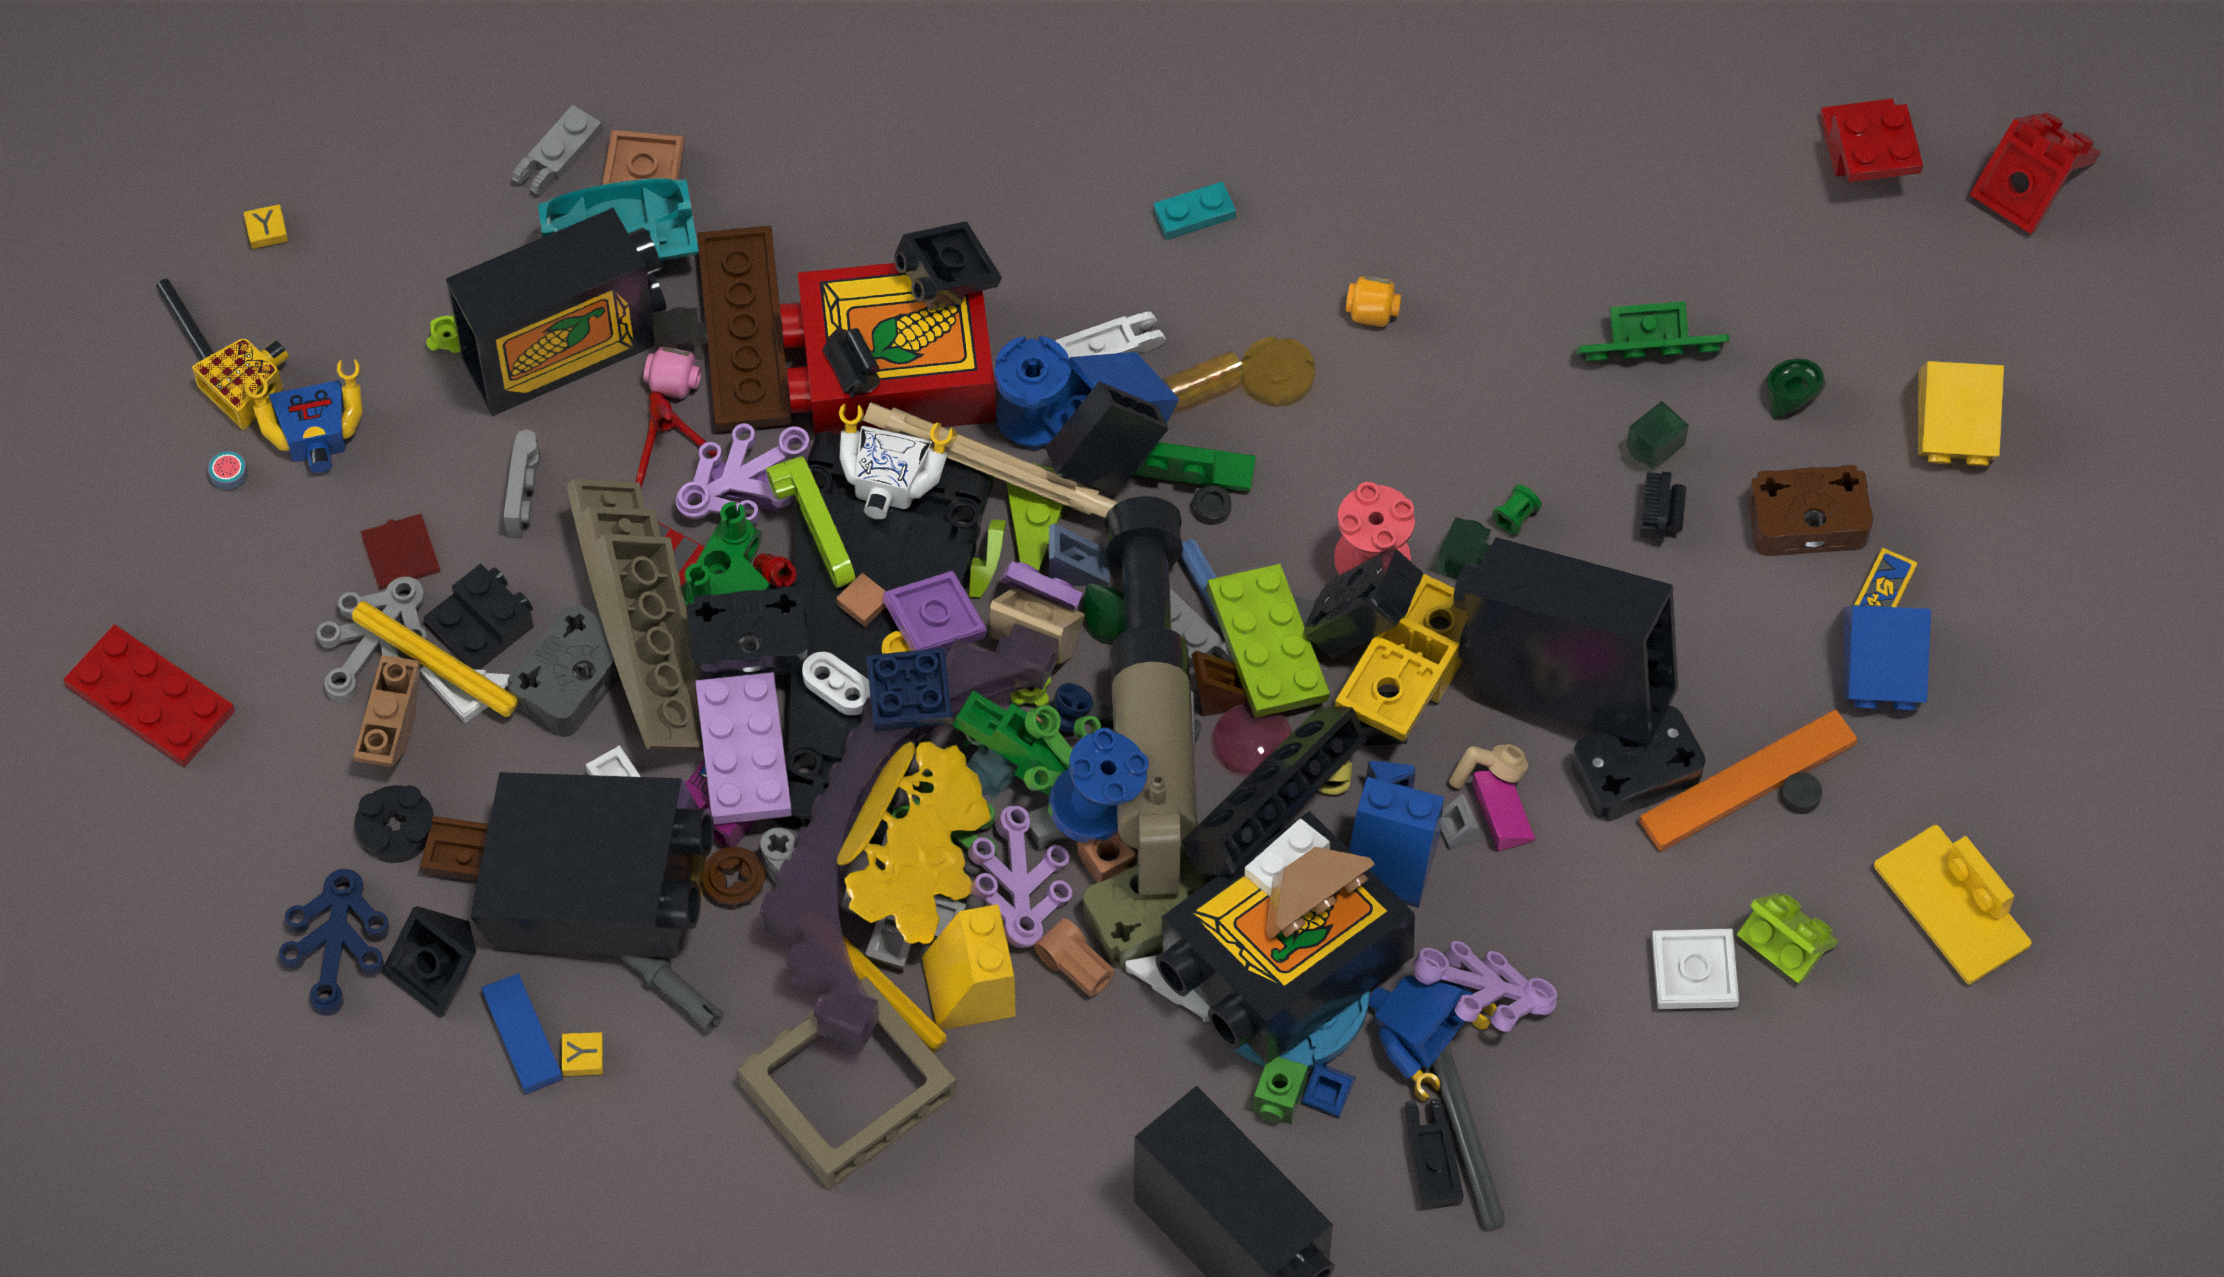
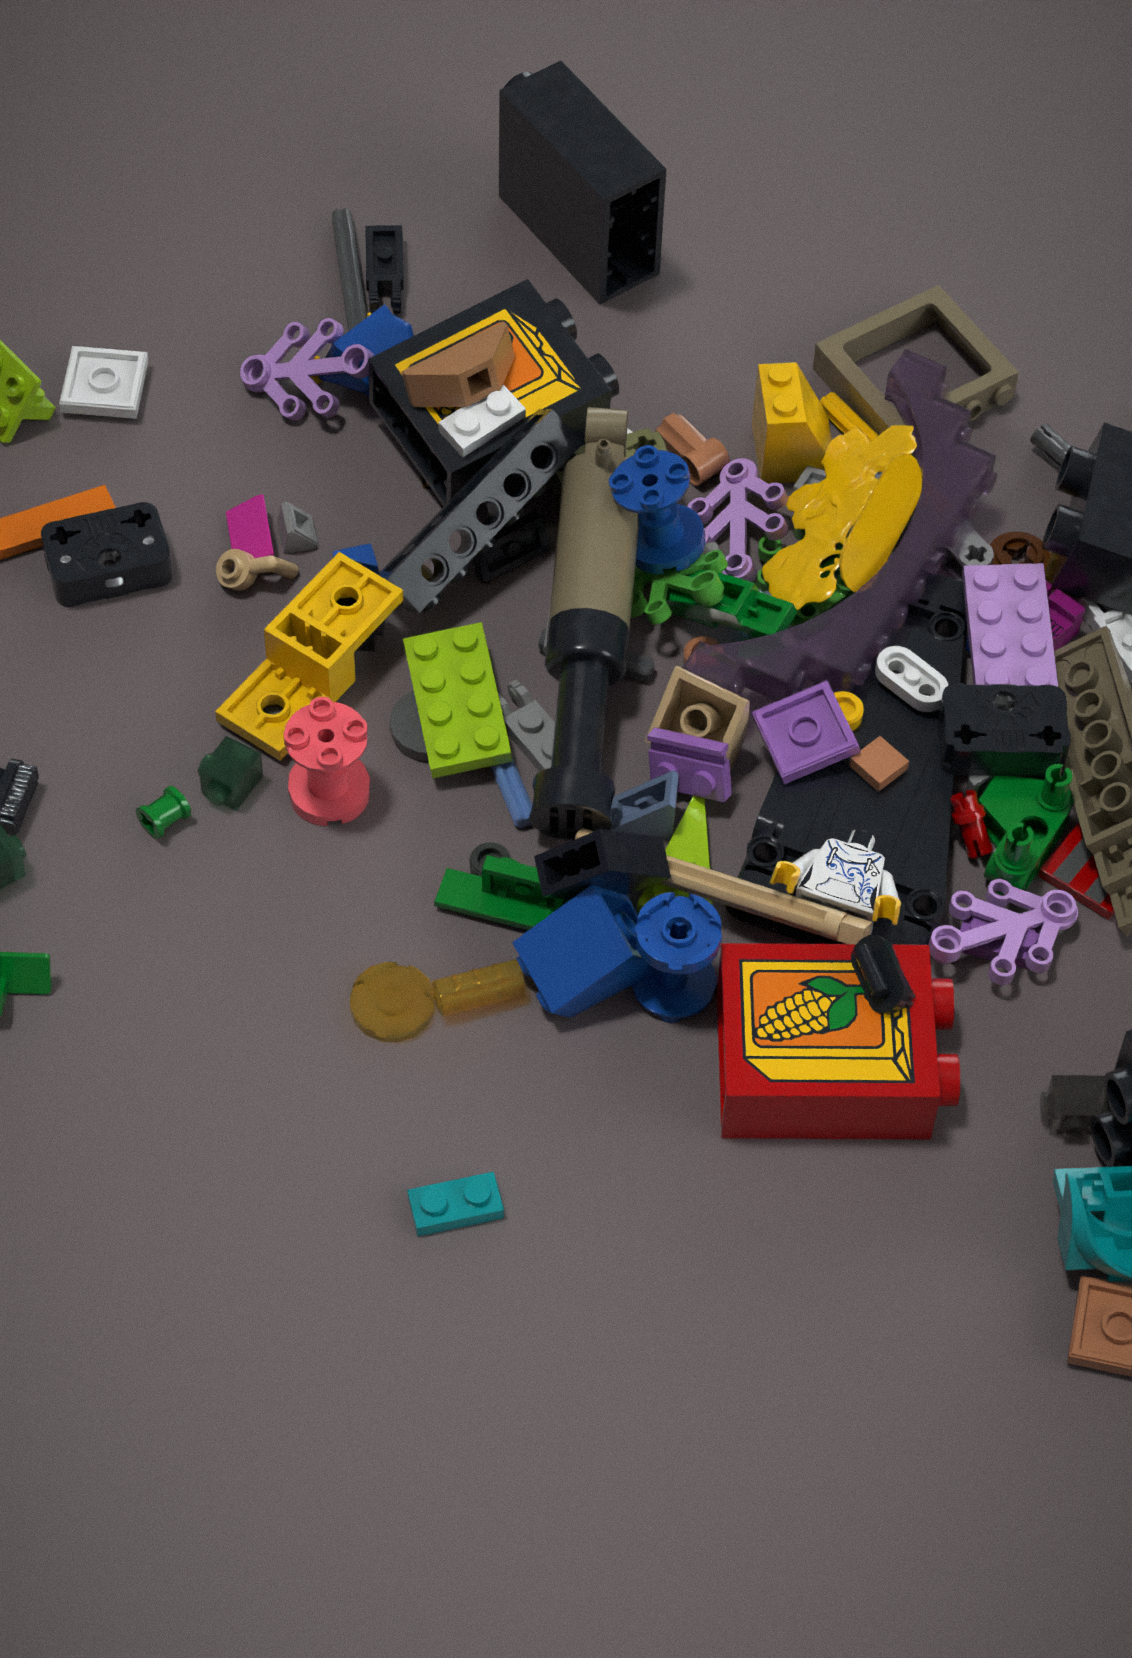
camera: 175 degrees left, 5 degrees down
red plant [635,392,717,487] -> none
bright pink head [643,346,702,399] -> none
reddish brown plate [697,225,792,432] -> none
lime beam [766,456,856,588] -> none
dark blue tile [866,648,953,731] -> none
black plate [894,221,1002,311] -> none
lime slope [969,519,1007,598] -> none
dark blue wheel [1049,683,1093,733] -> none
white hinge [1055,311,1166,359] -> none
dark green piece [1083,583,1125,645] -> none
reddish brown slope [1191,650,1250,717] -> none
clear pink dish [1214,703,1292,773] -> none
black axle [1303,547,1423,659] -> none
light orange head [1345,276,1402,327] -> none
blue slope [1349,777,1444,908] -> none
black brick [1453,537,1678,745] -> none

